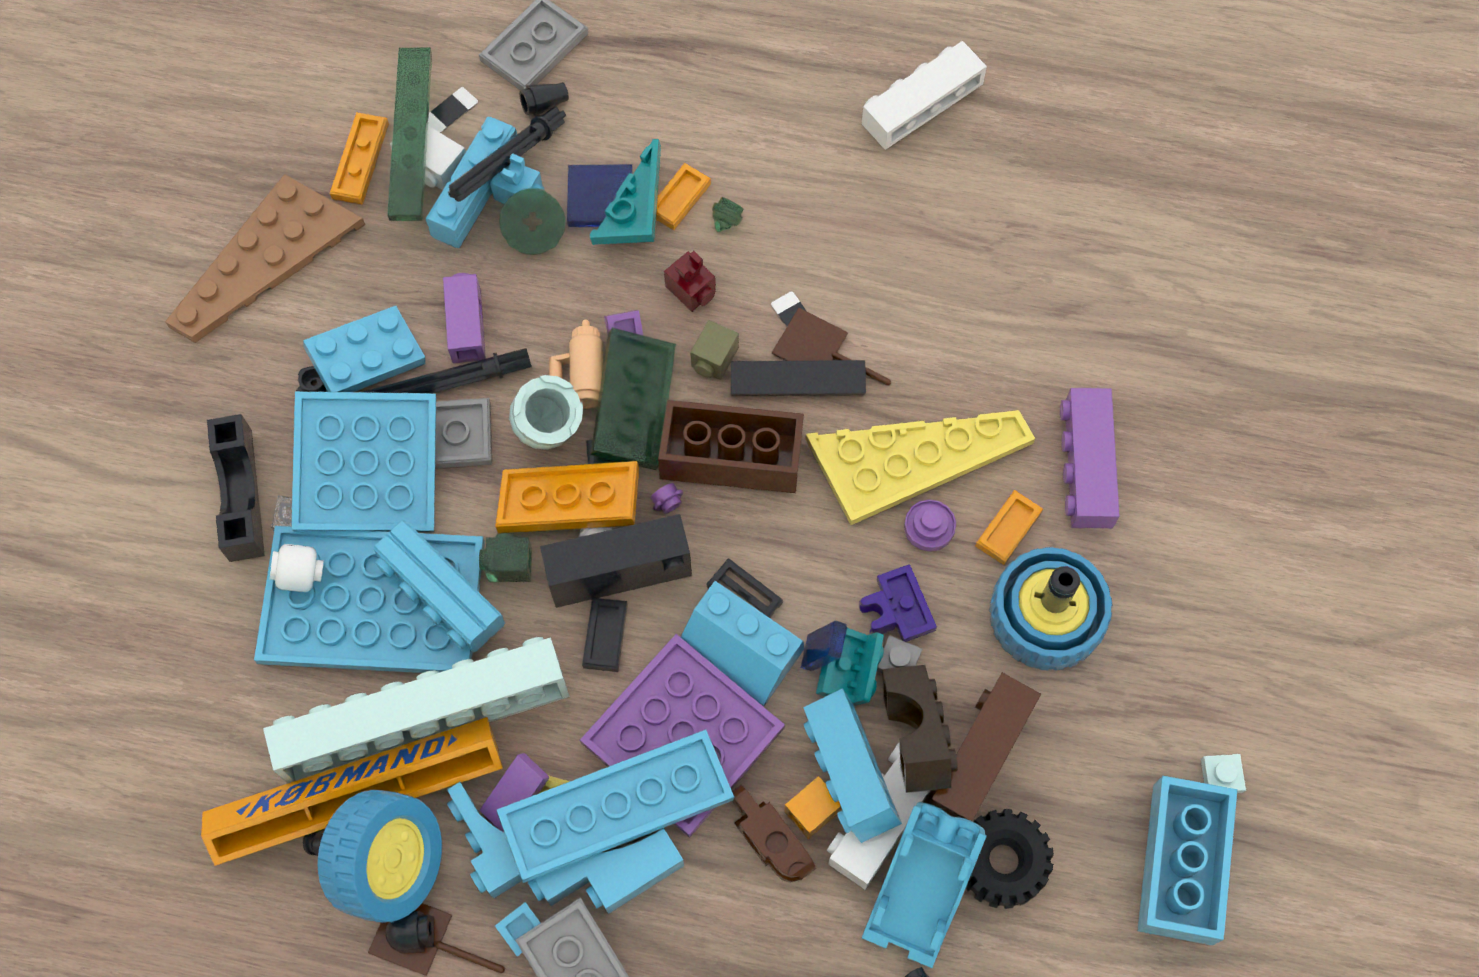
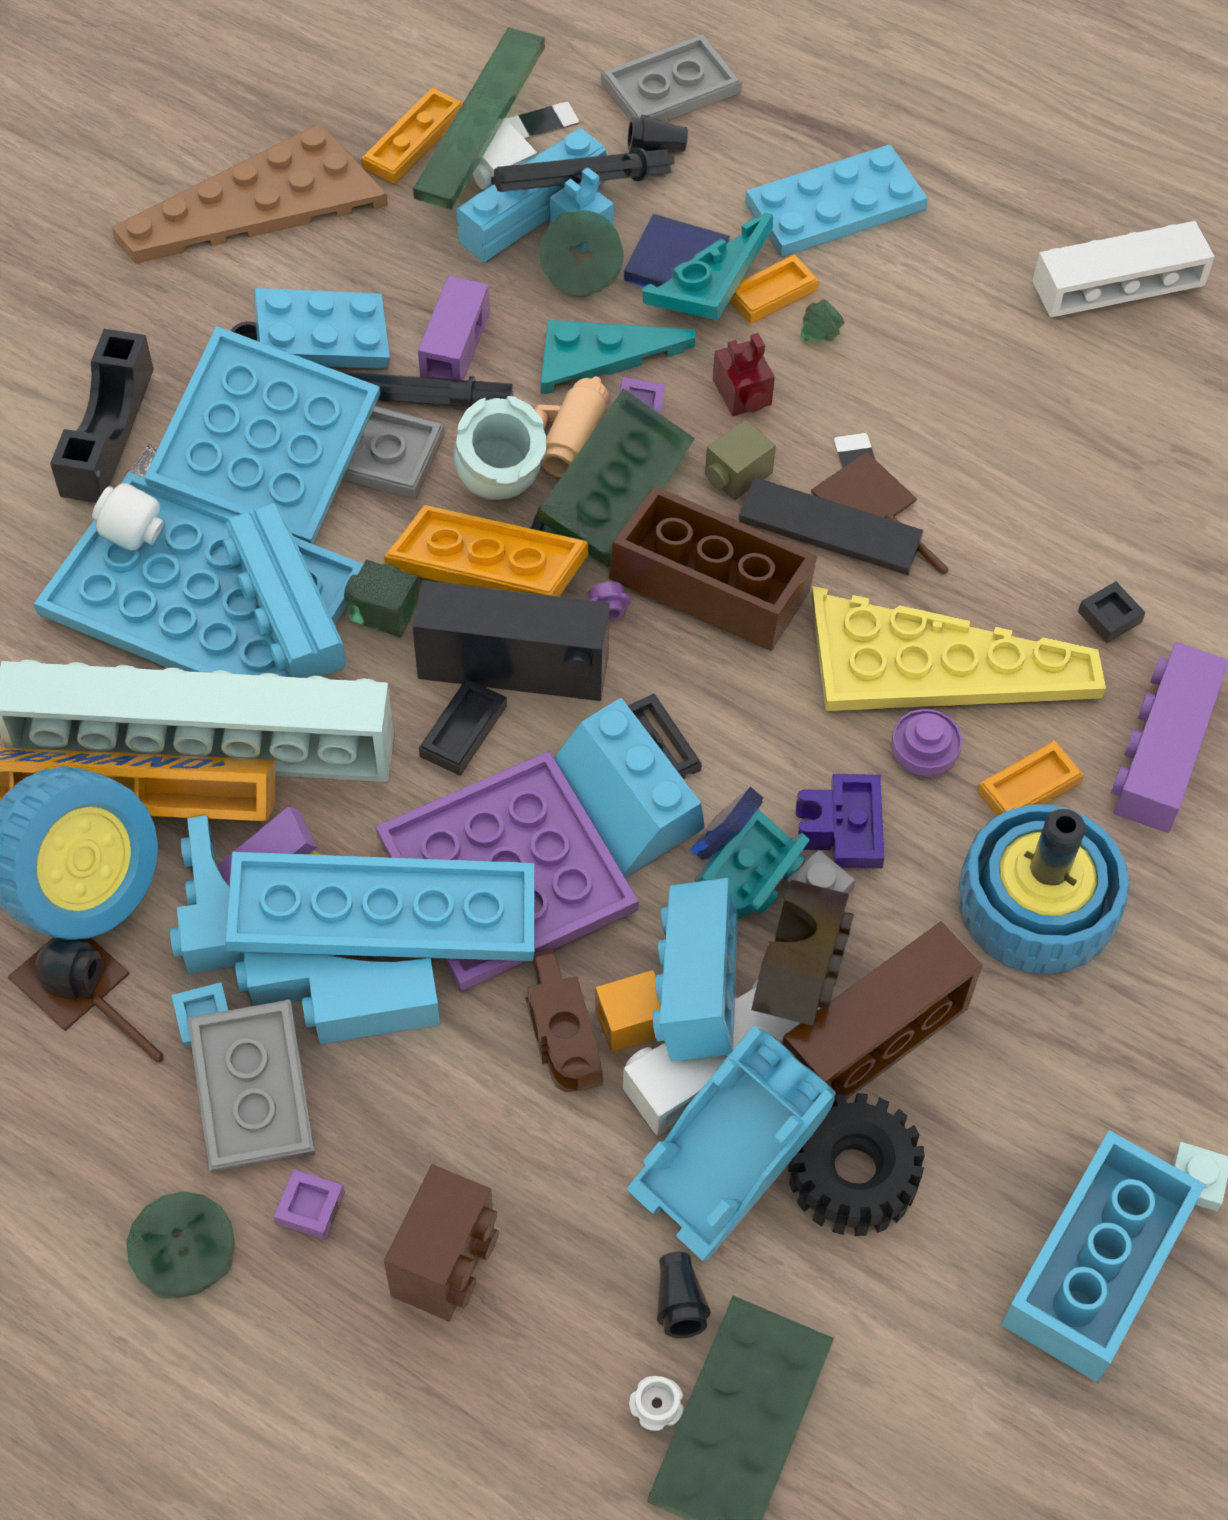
camera: 20 degrees right, 10 degrees down
none -> teal wing [541,320,696,394]
none -> medium azure plate [745,144,928,257]
none -> black plate [1078,581,1146,643]

